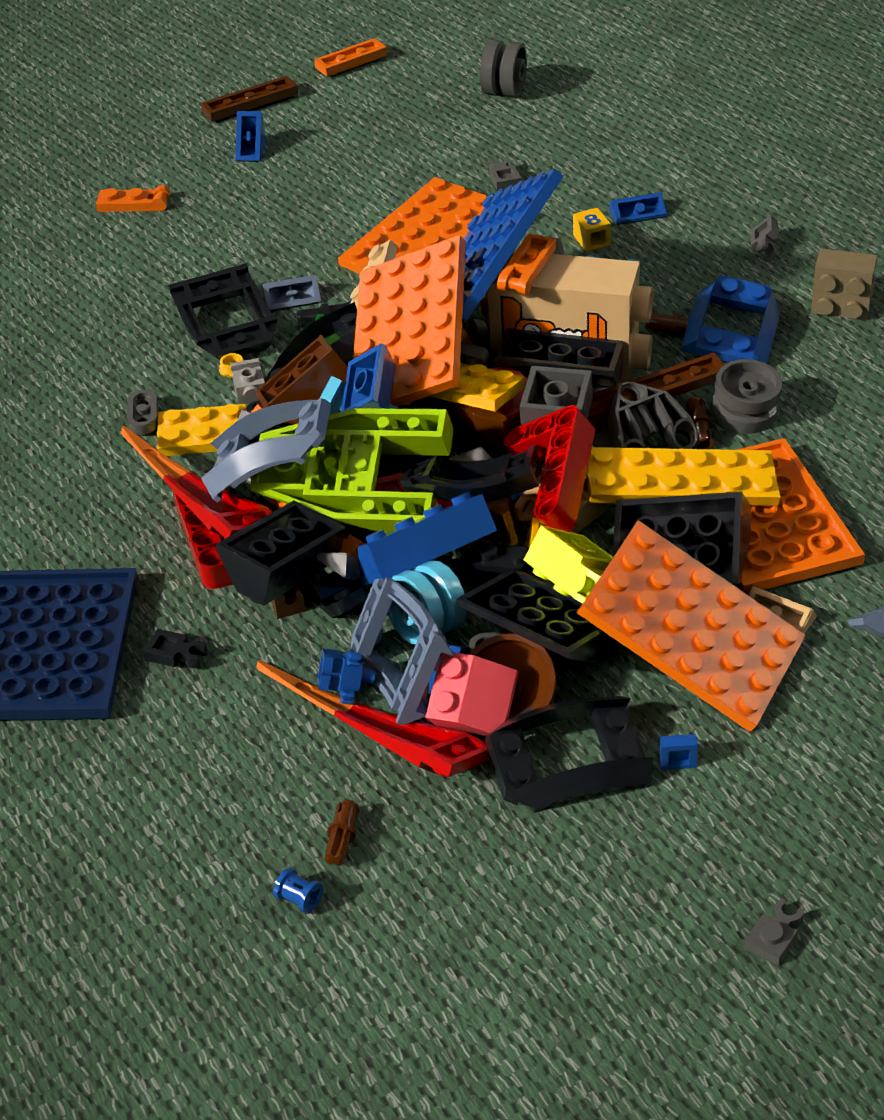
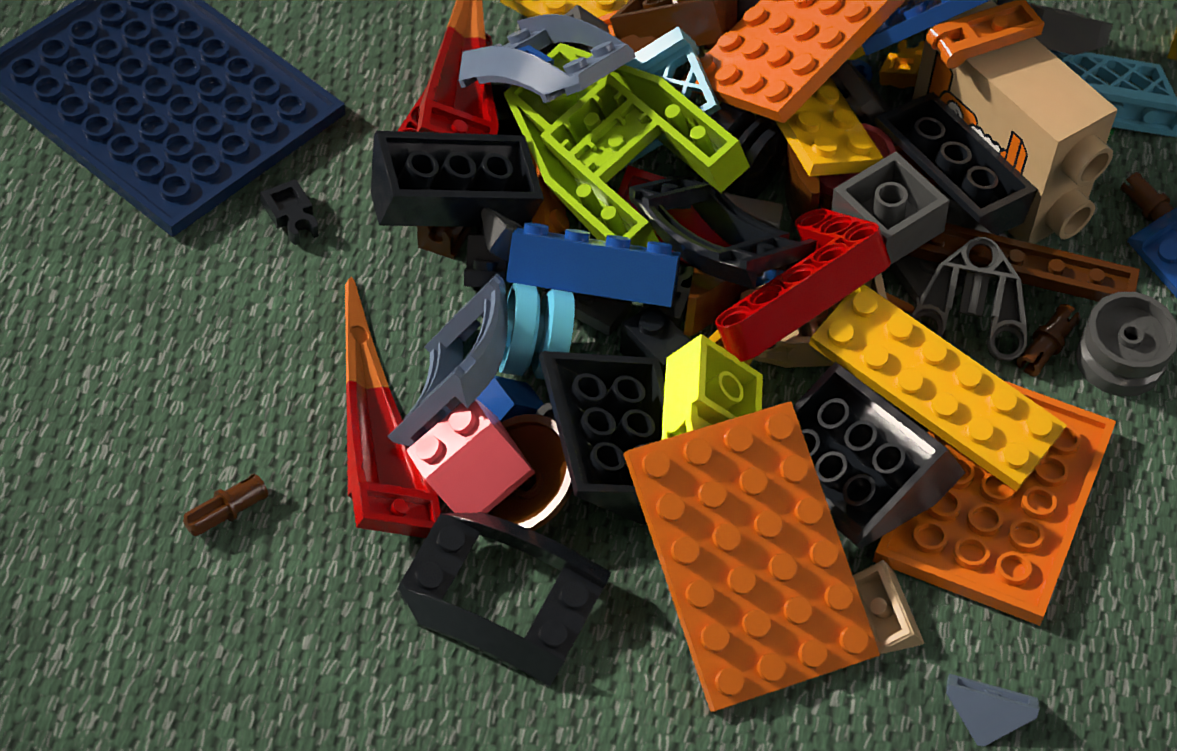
camera: 35 degrees right, 10 degrees up
blue bush [273,867,323,914] -> none
blue piece [317,648,376,705] -> none
blue slope [341,343,396,412] -> none
blue plate [659,734,698,770] -> none

